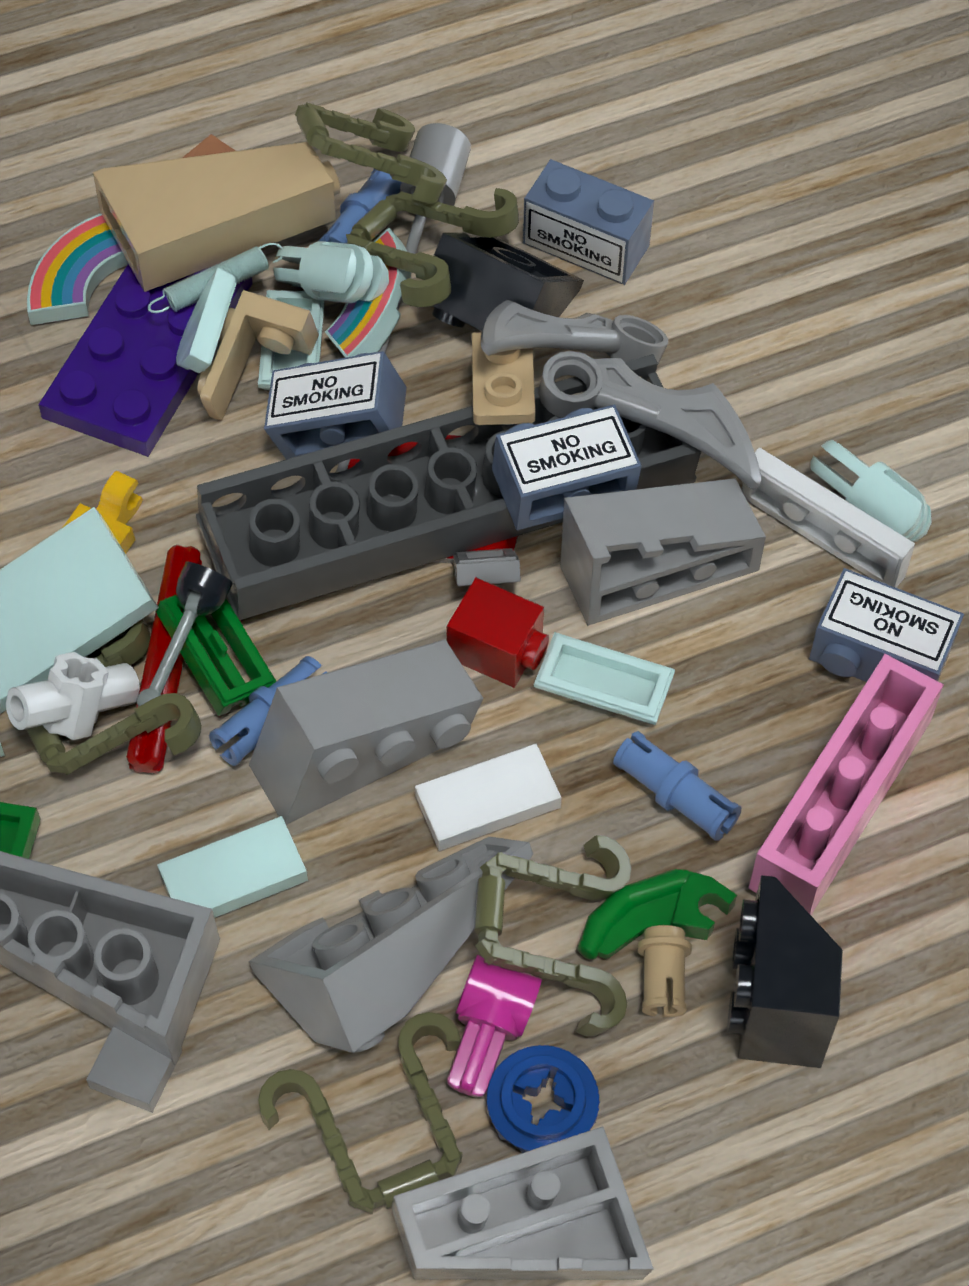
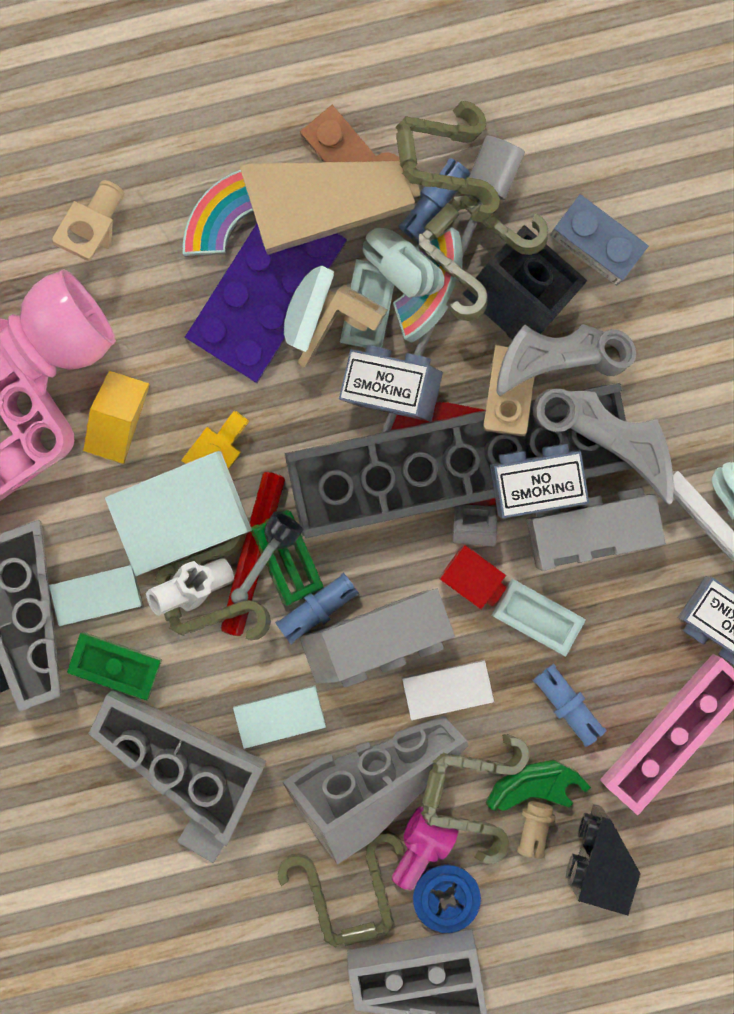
camera: 10 degrees right, 30 degrees up
light aqua piece [148,243,283,313] -> none

